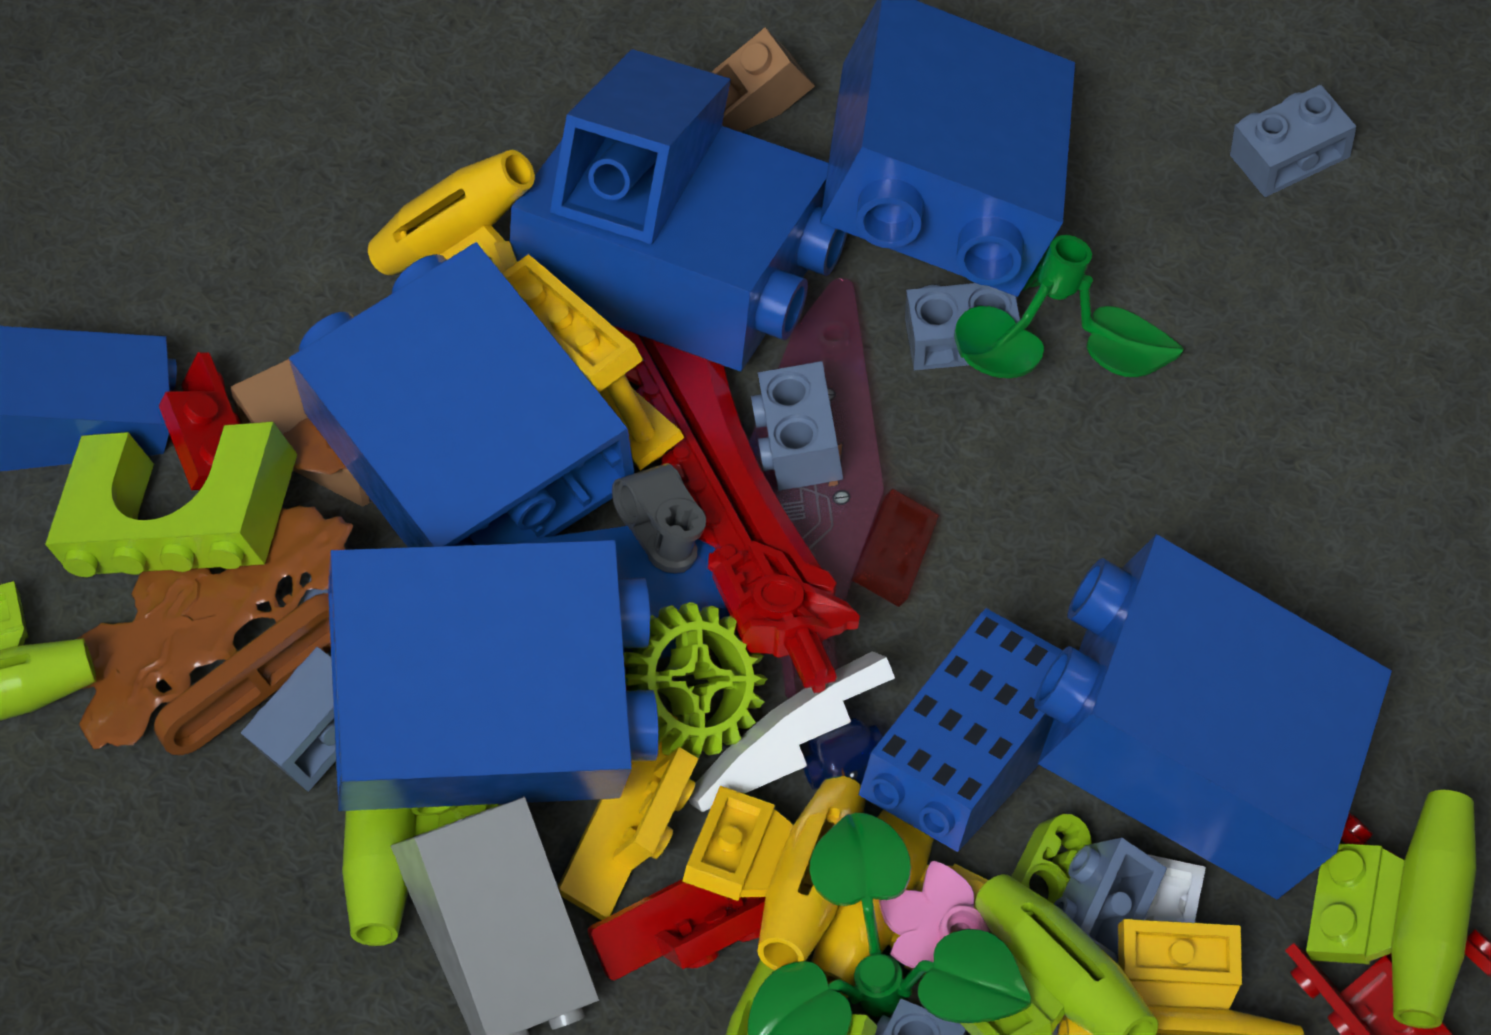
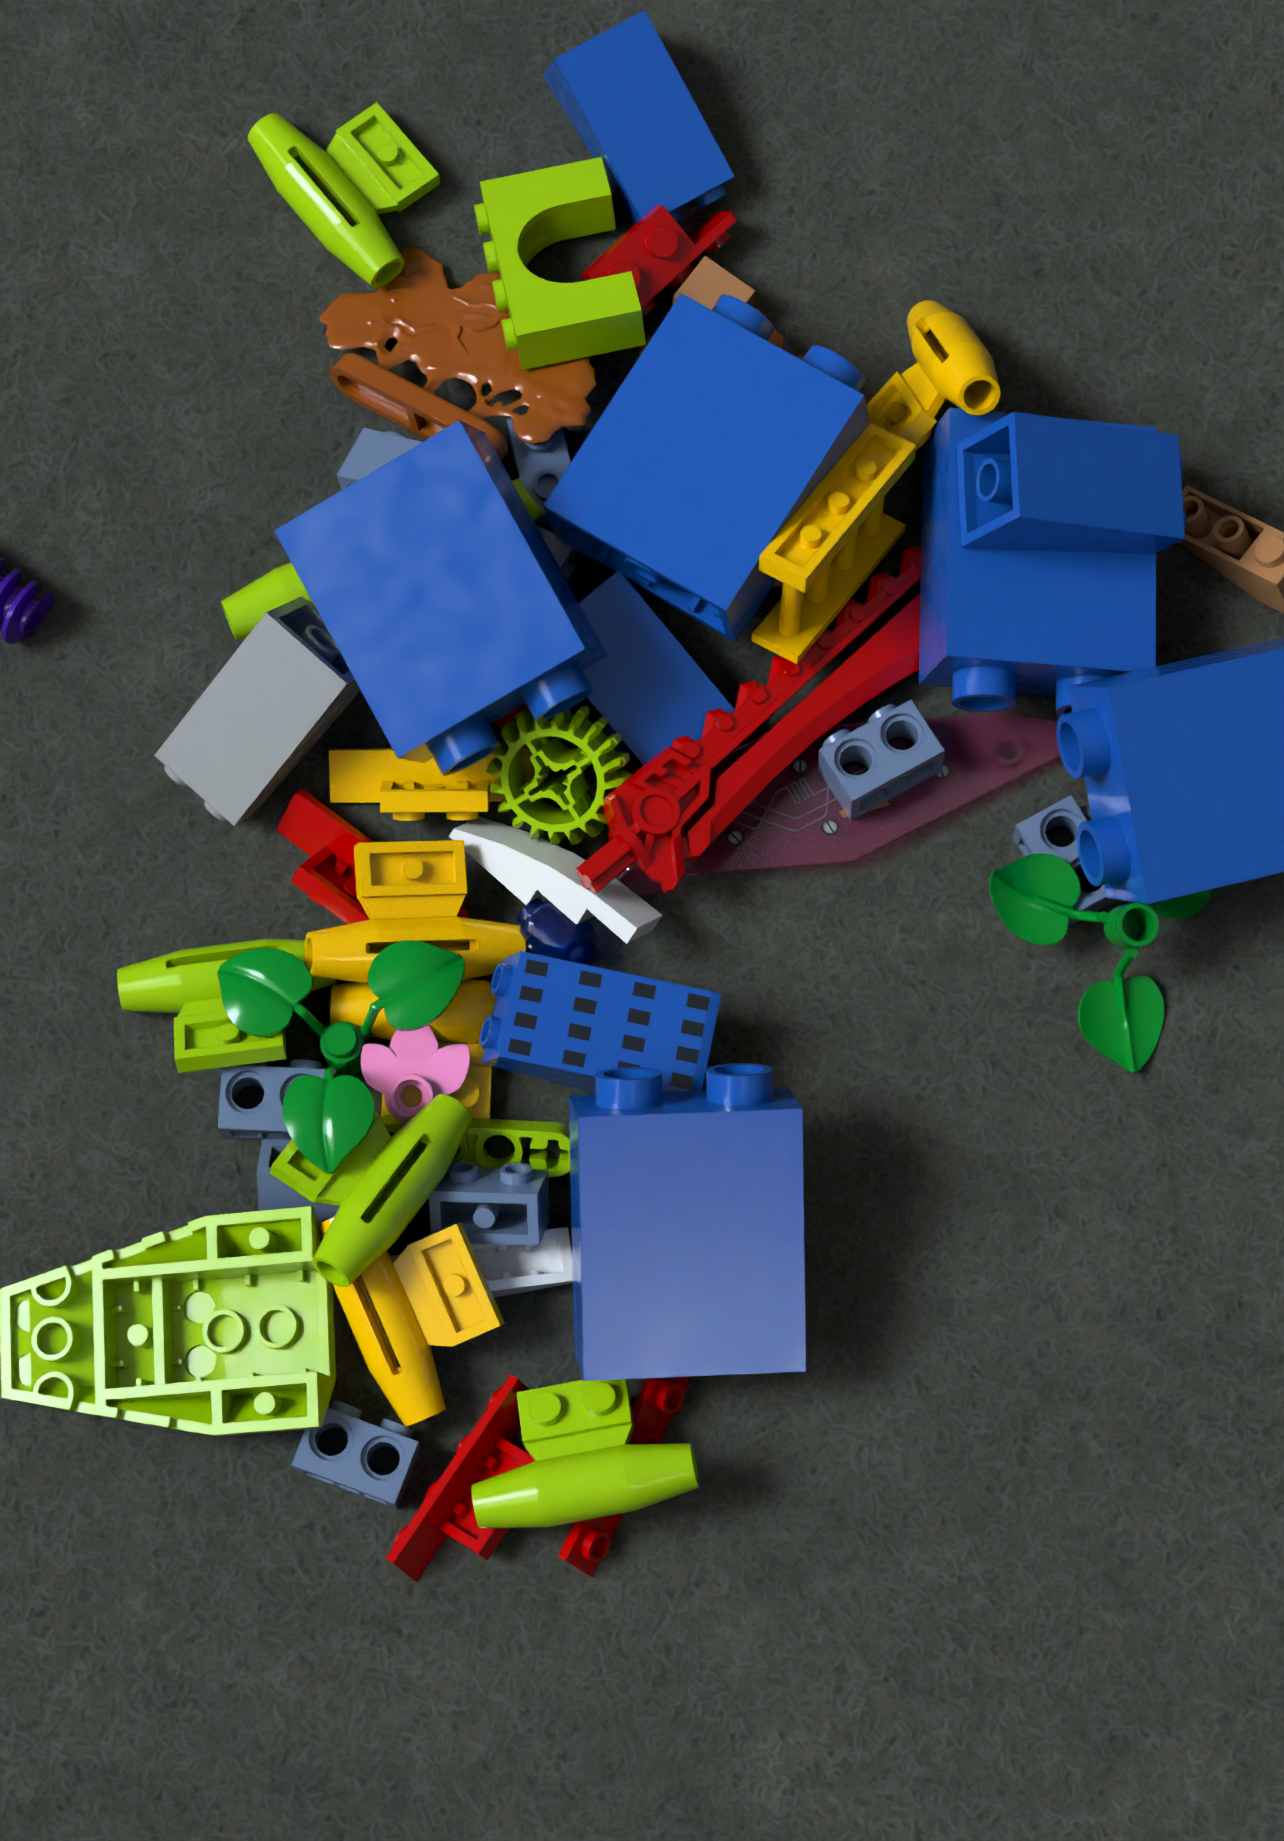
camera: 70 degrees right, 20 degrees up
dark grey piece [612,463,706,573] -> none
clear red plate [852,488,939,607] -> none

